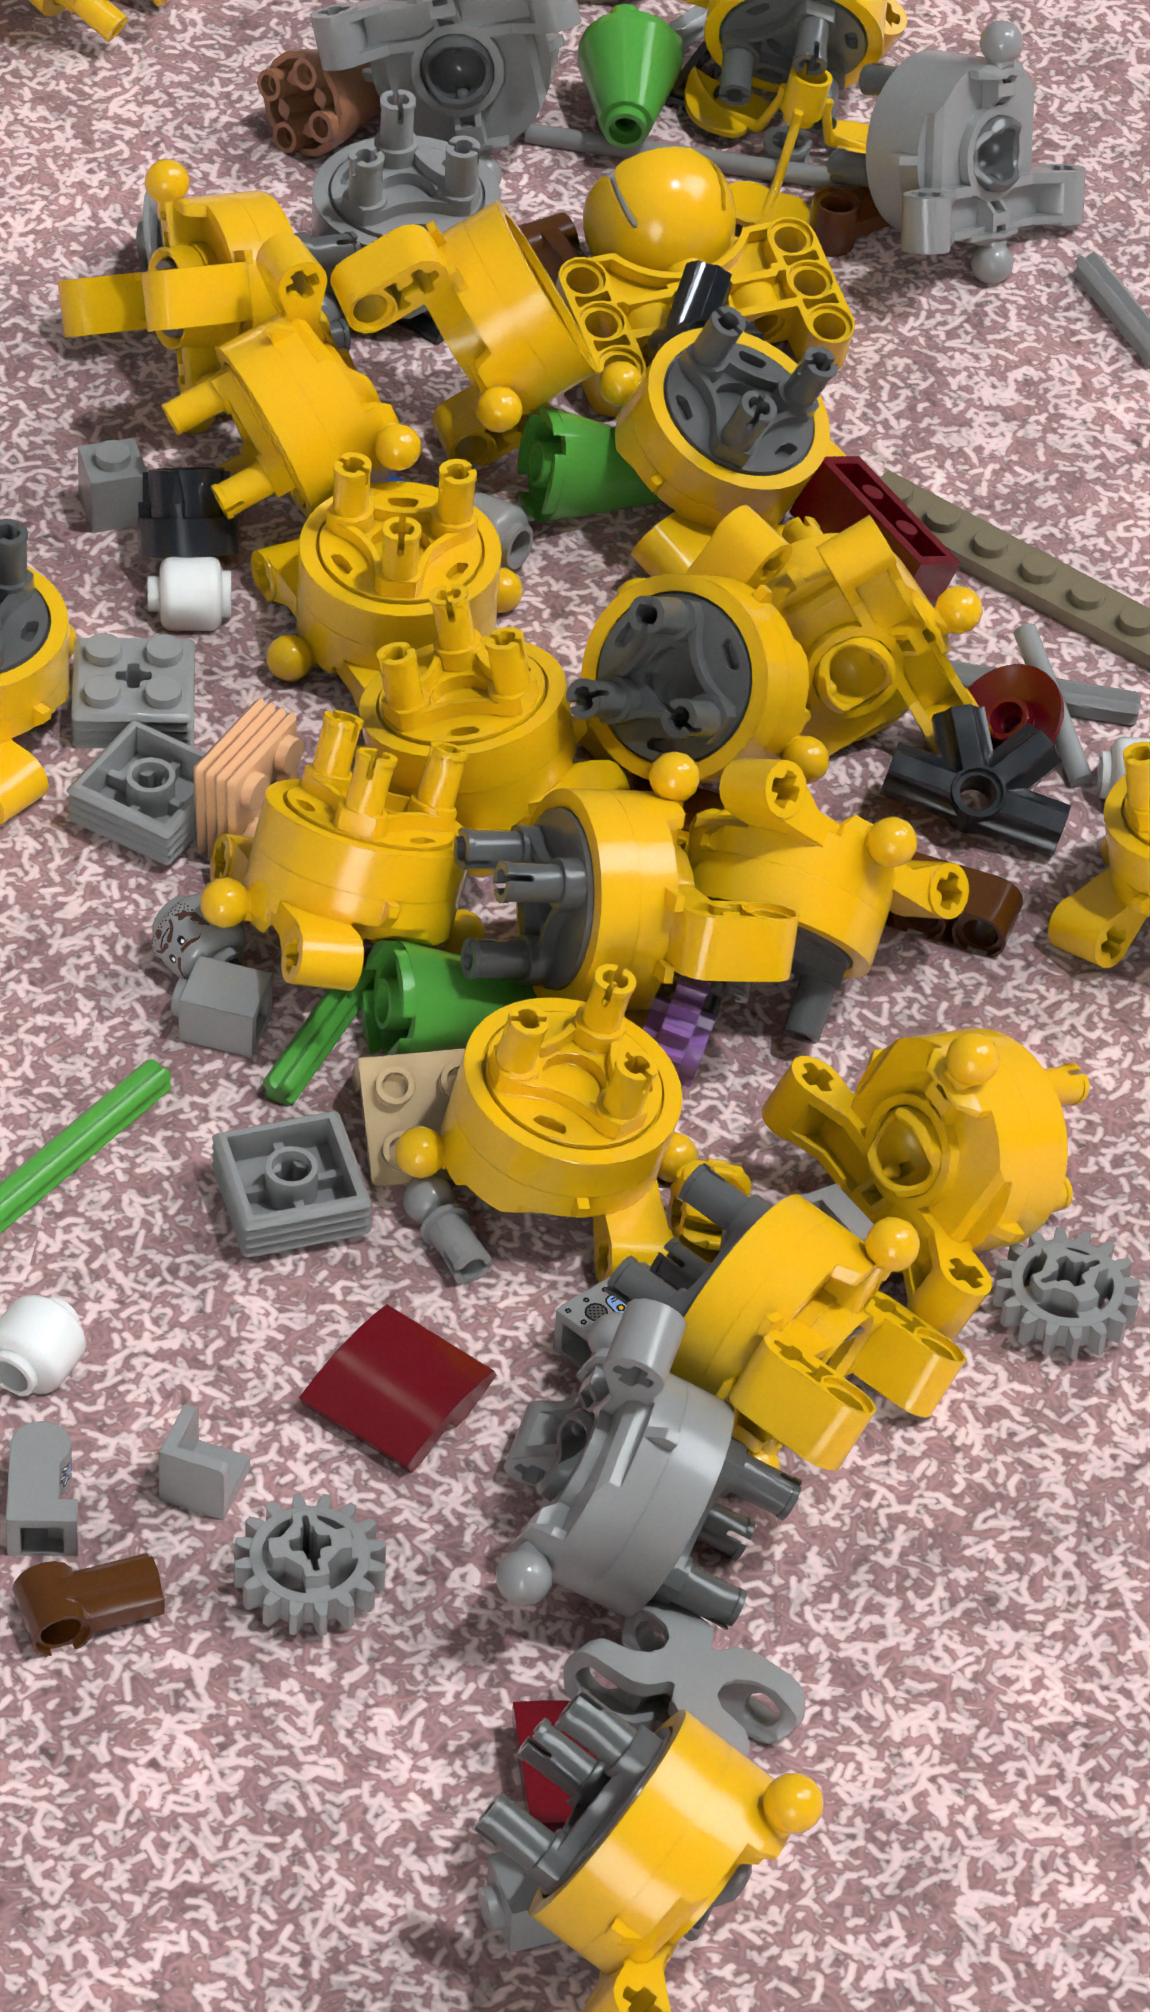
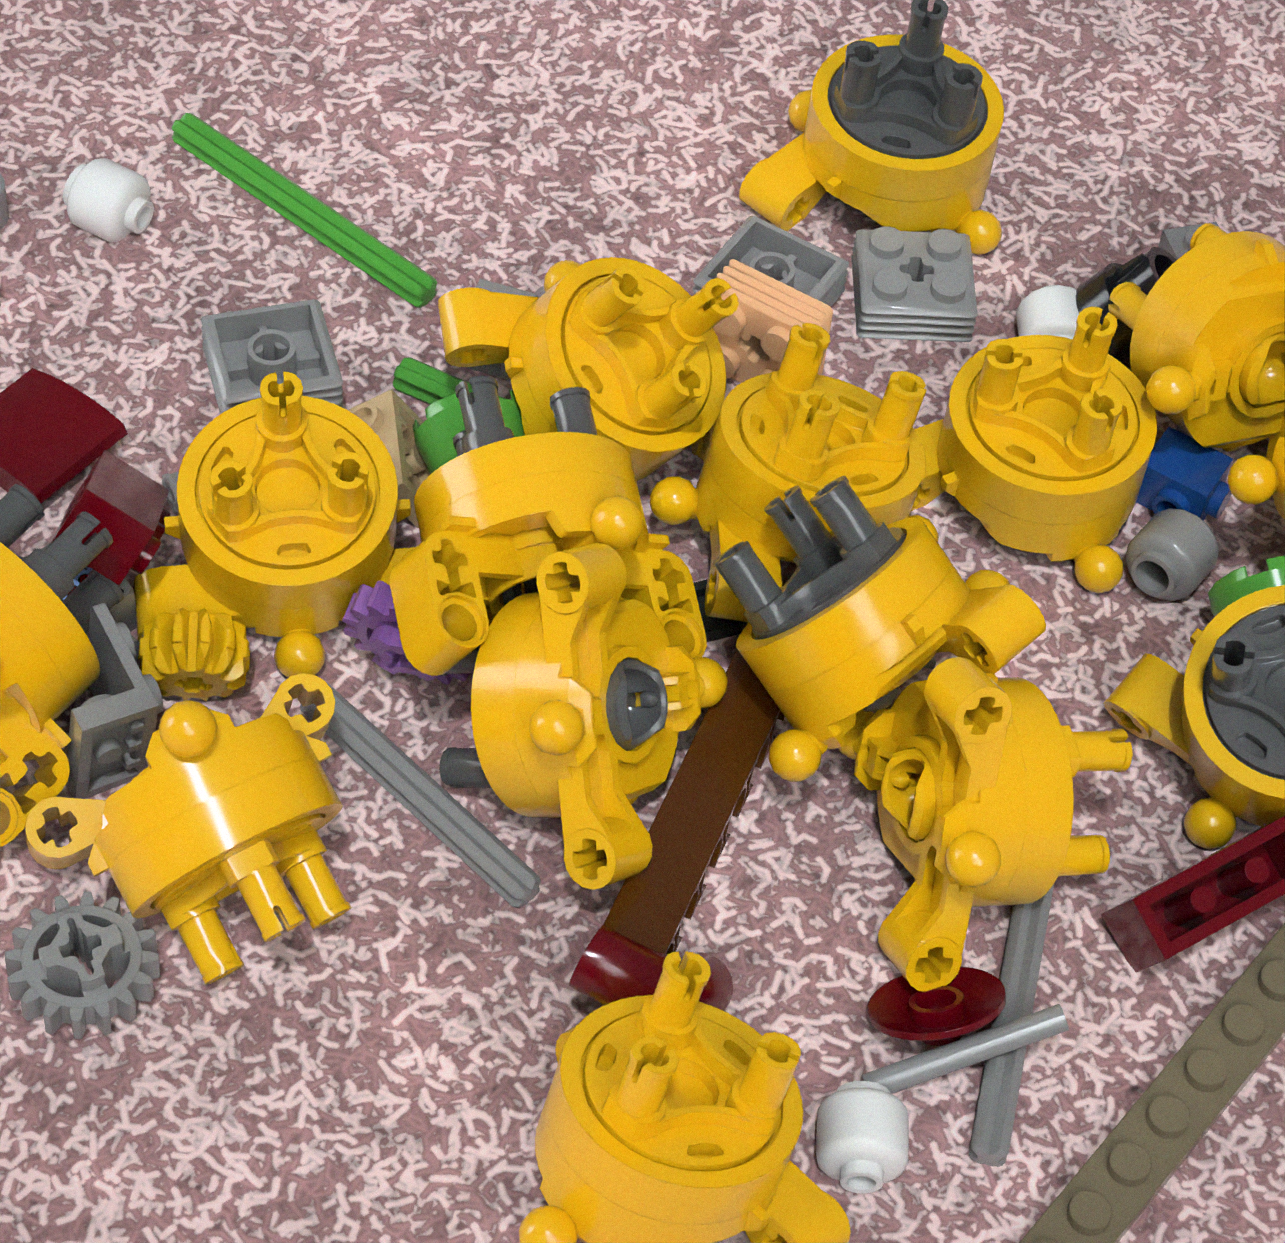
camera: 90 degrees right, 5 degrees up
black piece [879,704,1071,858] -> none
none -> dark red brick [51,450,171,586]
none -> light grey axle [300,682,541,908]
none -> dark red cylinder [569,924,733,1010]

